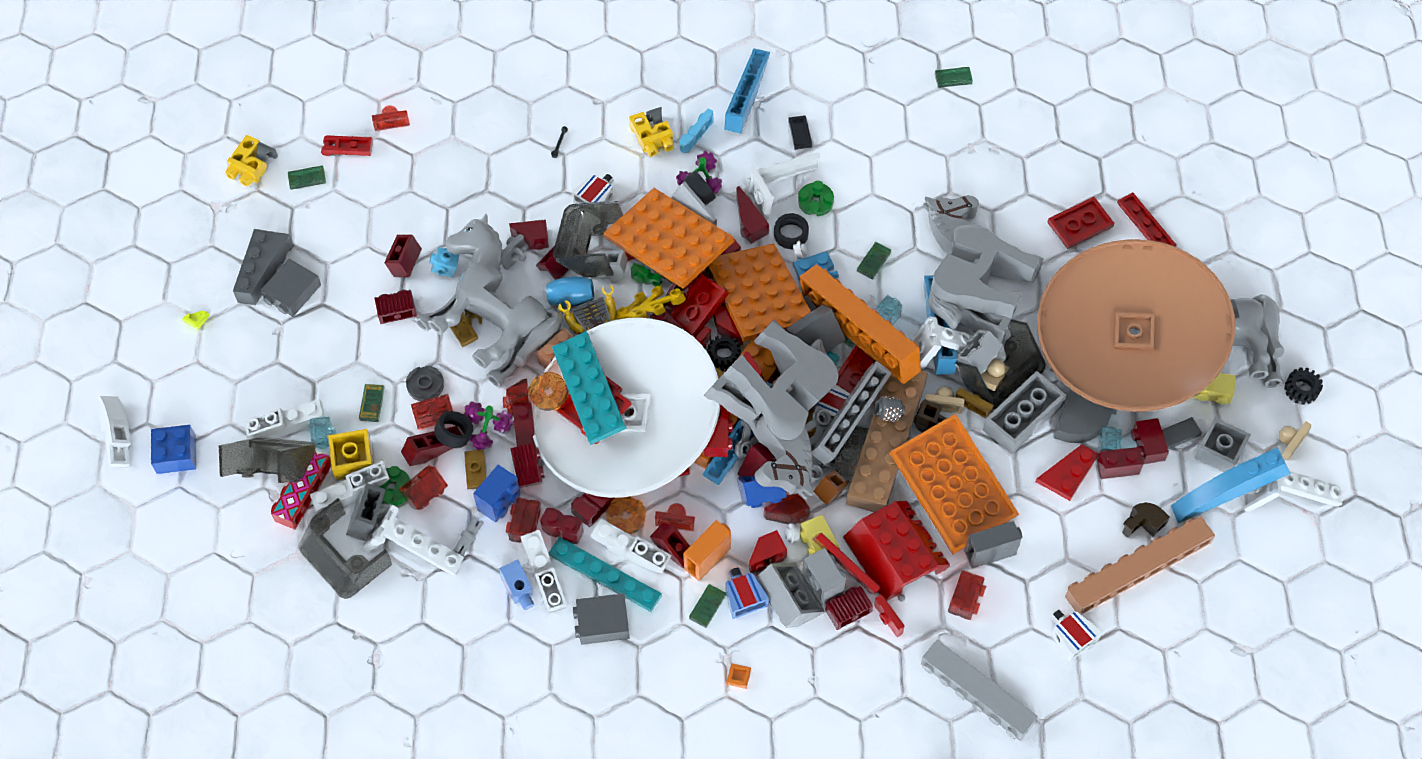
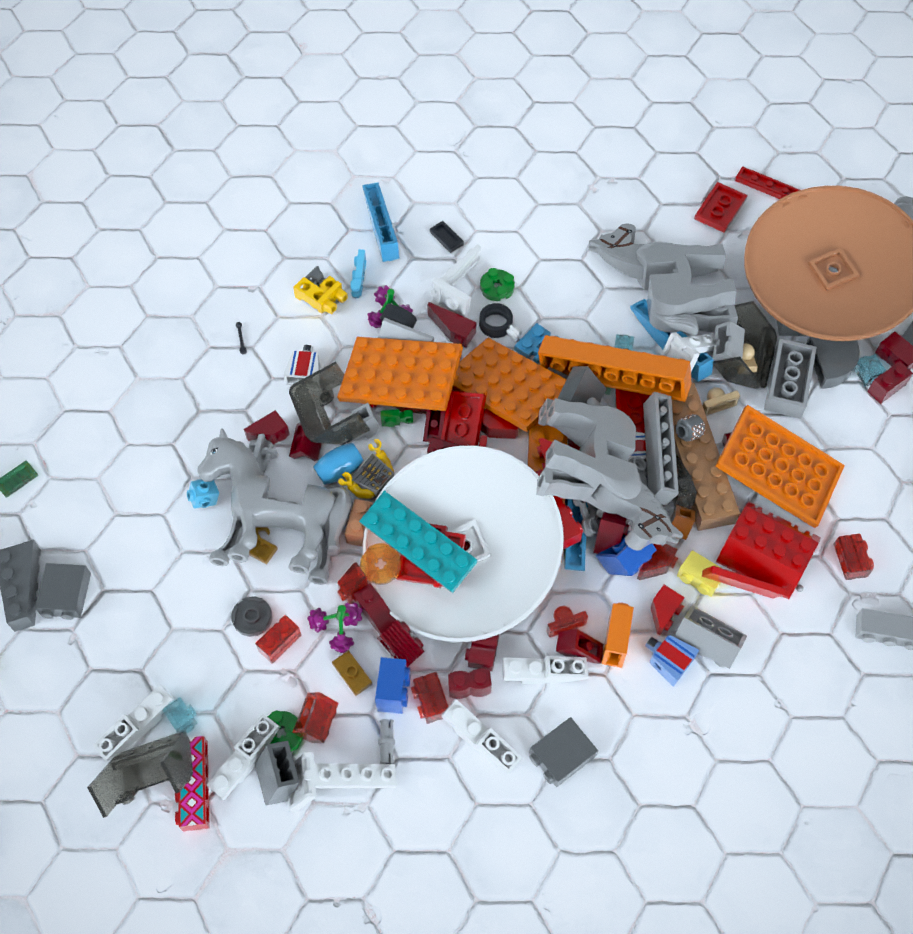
camera: 30 degrees left, 0 degrees up
blue brick [151,424,196,474] -> none
clear smoke windscreen [298,498,392,599] -> none
red plate [321,135,373,156] -> none
yellow brick [328,429,374,480] -> none
clear green tile [359,384,385,422] -> none
clear red tile [371,105,410,131] -> none
dark red brick [374,289,417,324] -> none
dark red brick [384,234,422,277] -> none
dark red slope [401,426,462,467] -> none
black tyre [434,411,474,448] -> none
medium blue torso [500,559,535,610] -> none
teal plate [548,537,662,612] -> none
clear orange plate [606,496,646,535] -> none
yellow plant [615,286,686,320] -> none
clear green tile [689,584,726,628] -> none
black tyre [707,334,741,371] -> none
orange tile [726,663,751,689] -> none
white plate [784,523,800,543] -> none
light grey brick [802,548,846,607] -> none
dark red brick [825,586,873,630] -> none
clear green tile [857,242,891,280] -> none
red plate [874,595,905,637] -> none
dark brown brick [914,399,947,433] -> none
clear green tile [934,67,973,88] -> none
pearl gold plate [955,387,994,419] -> none
dark grey brick [964,521,1023,569] -> none
red wing [1035,444,1099,501] -> none

